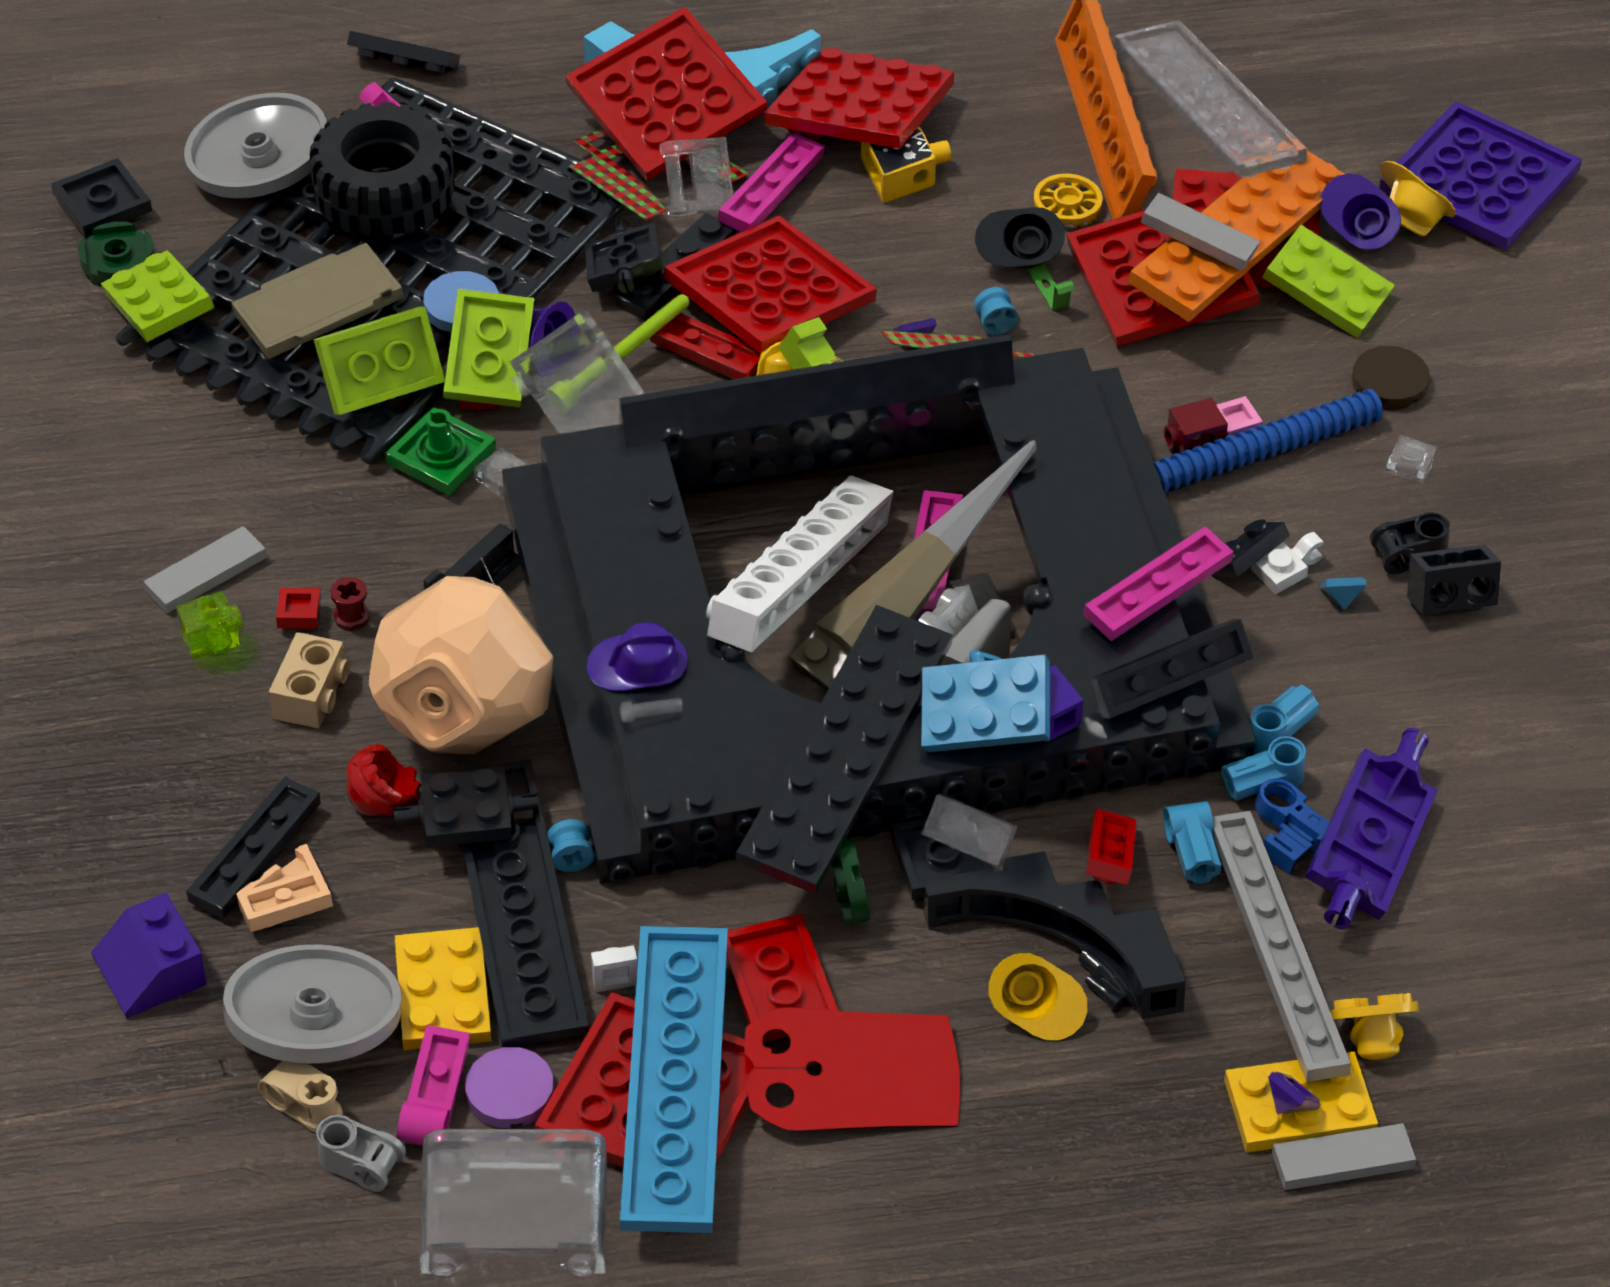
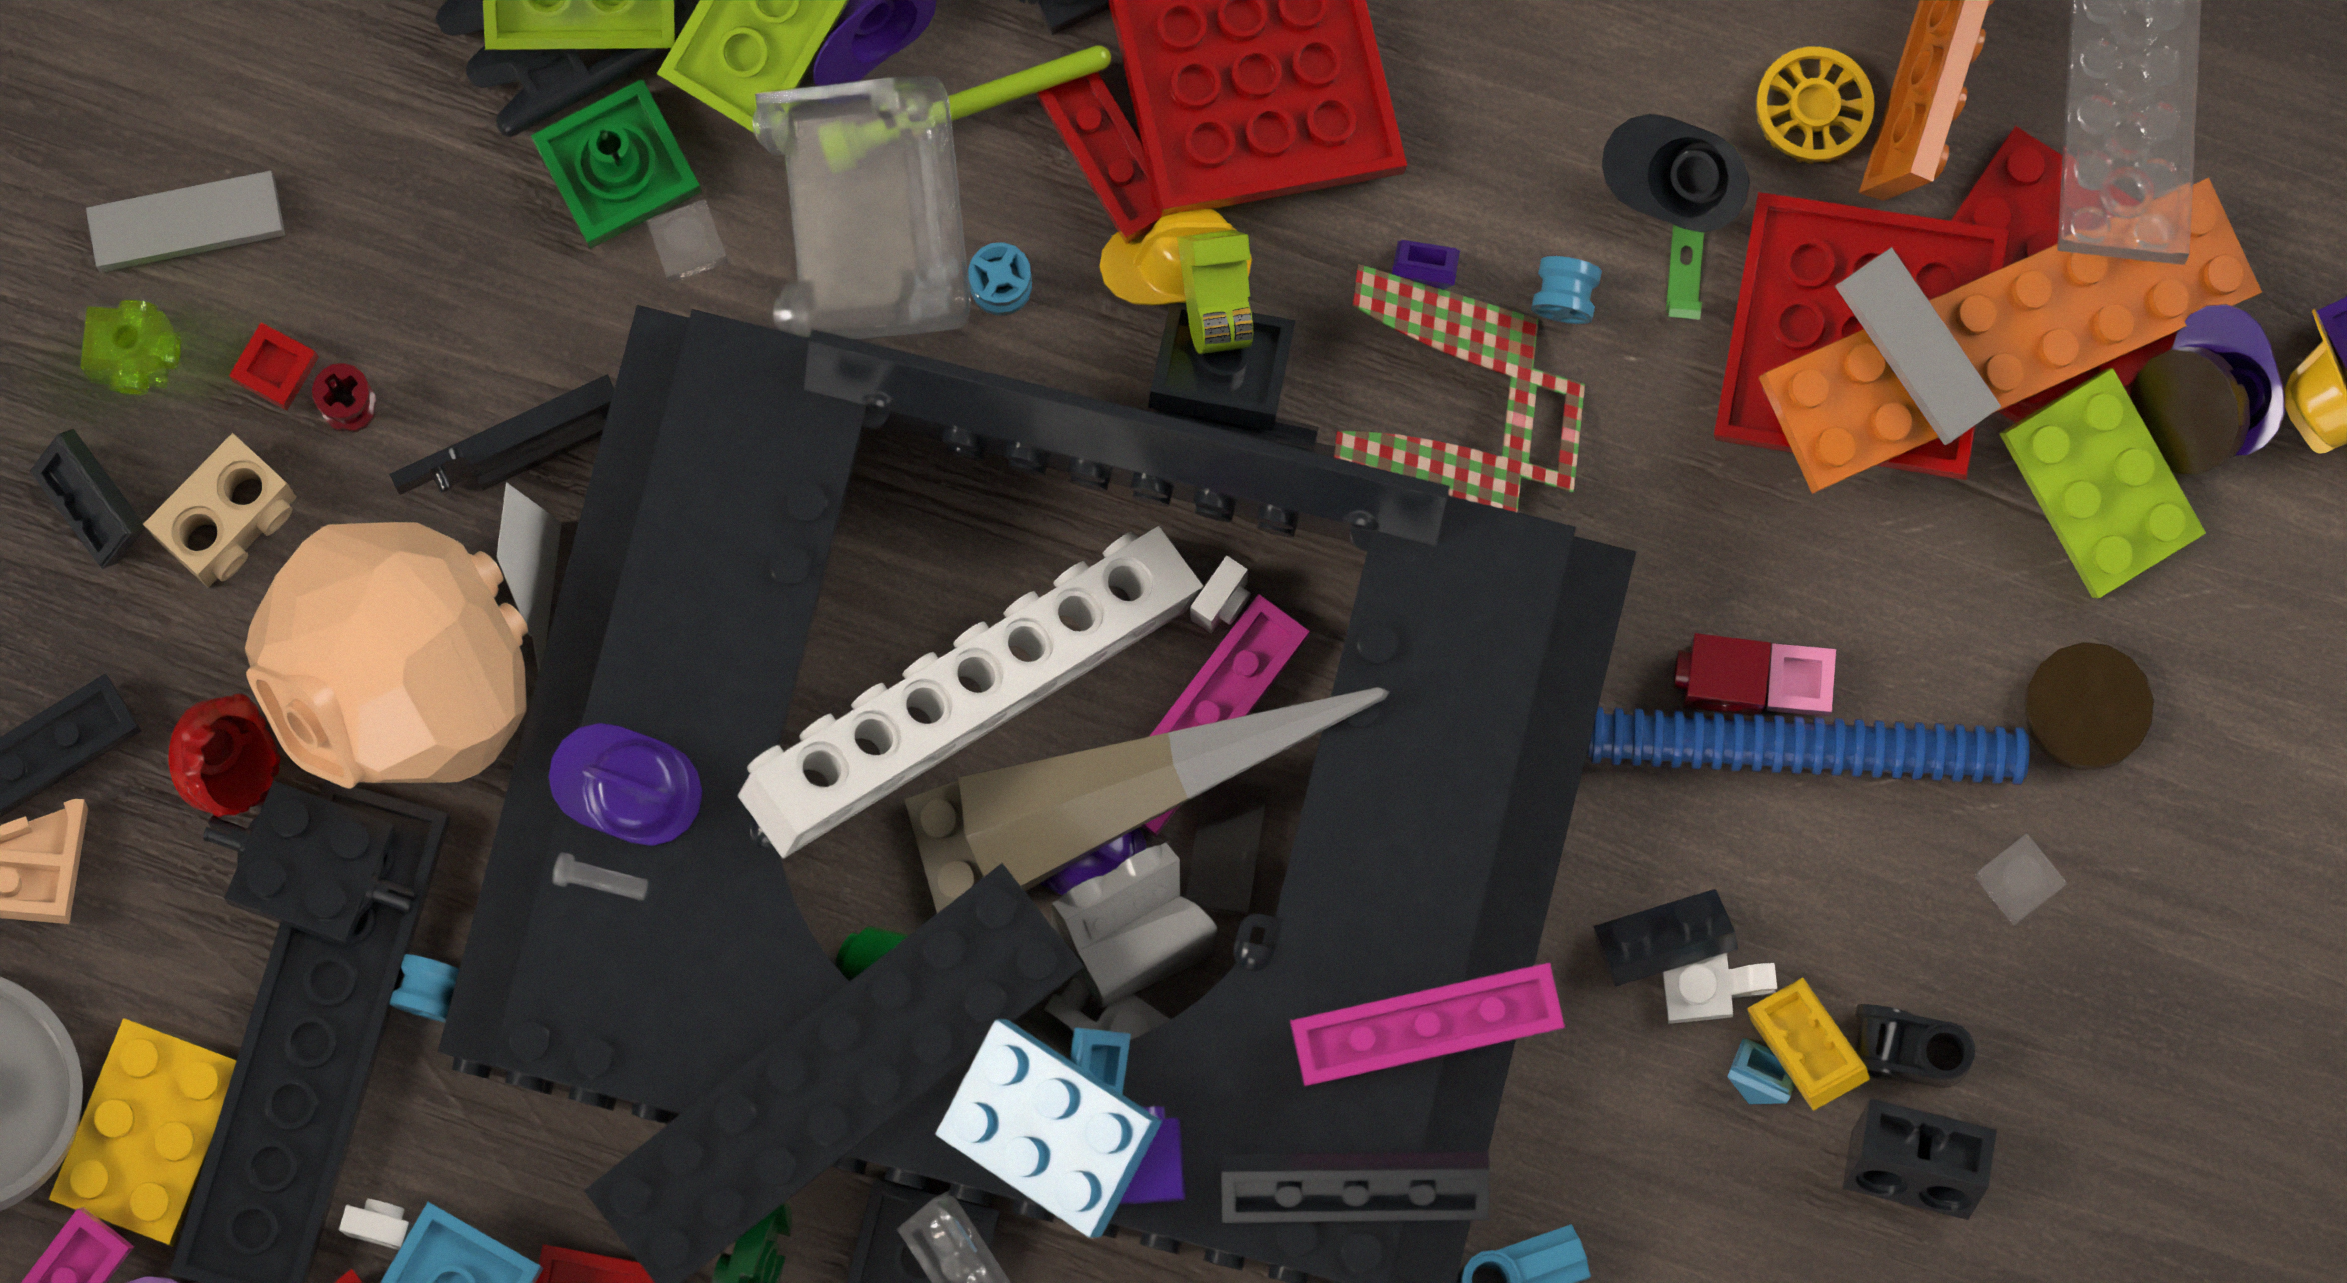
camera: 30 degrees right, 30 degrees up
none -> black plate [30,429,146,569]
none -> white plate [1190,556,1251,634]
none -> yellow plate [1747,978,1870,1111]
none -> dark brown tile [2130,347,2250,475]

